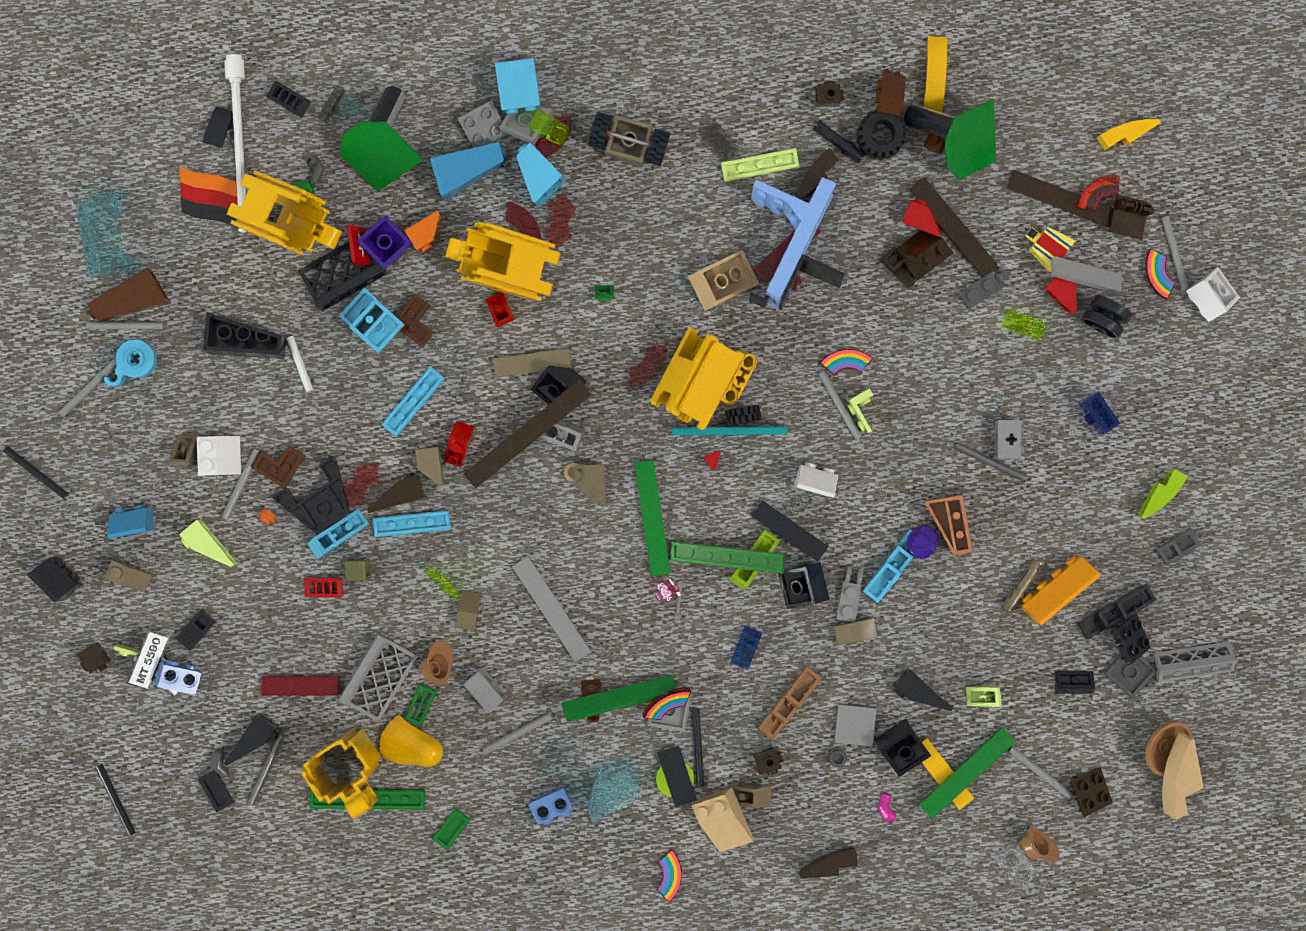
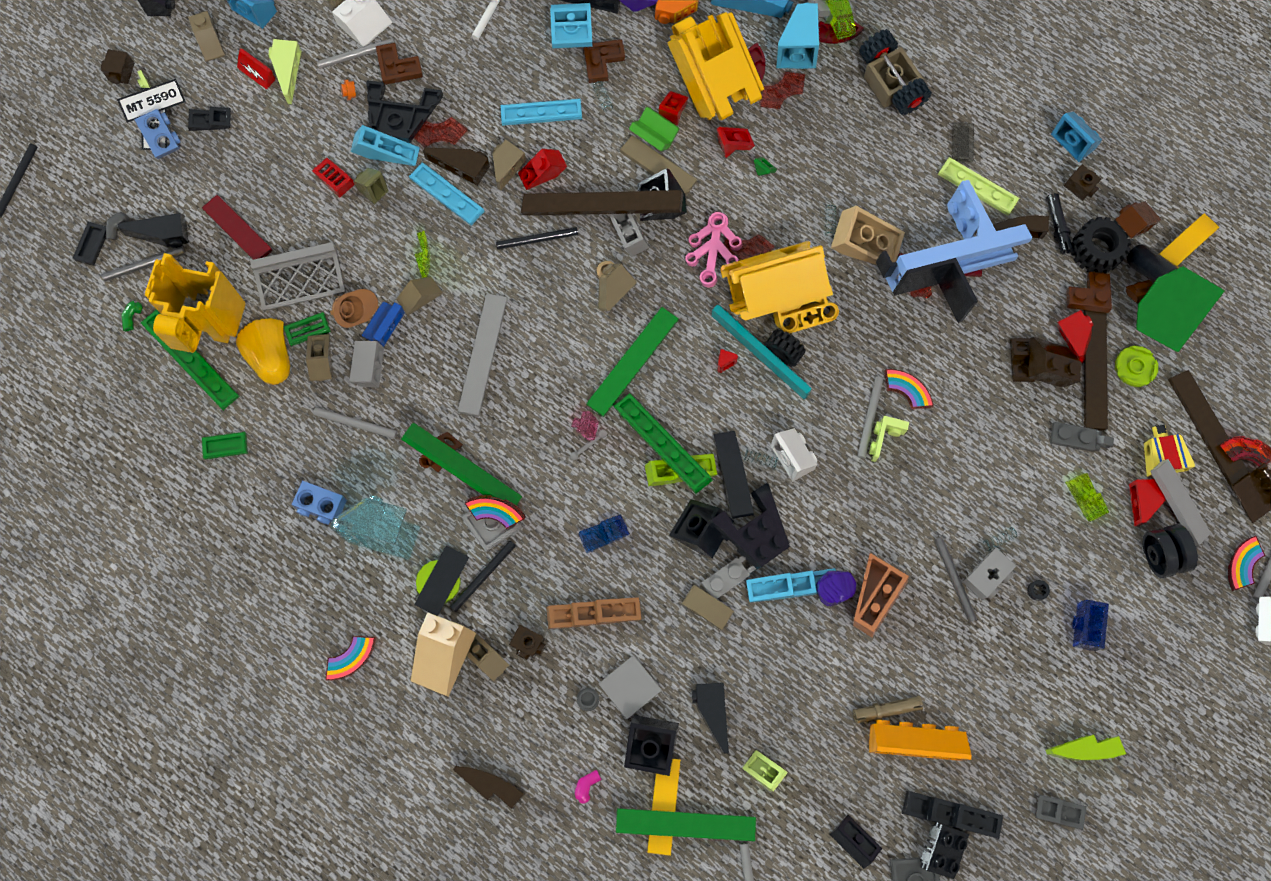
camera: 35 degrees right, 15 degrees down
none -> green arm [121,301,142,332]
none -> red slope [237,49,275,89]
none -> dark tan slope [306,334,332,381]
none -> blue panel [362,302,405,347]
none -> black bar [496,227,578,250]
none -> bright green panel [629,107,680,151]
none -> bright pink plant [685,212,742,288]
none -> black wing [707,483,790,569]
none -> red slope [717,127,755,158]
none -> black bush [1027,580,1050,601]
none -> dark azure slope [1051,112,1102,162]
none -> reddish brown plate [1066,272,1112,313]
none -> lime tile [1115,346,1158,387]

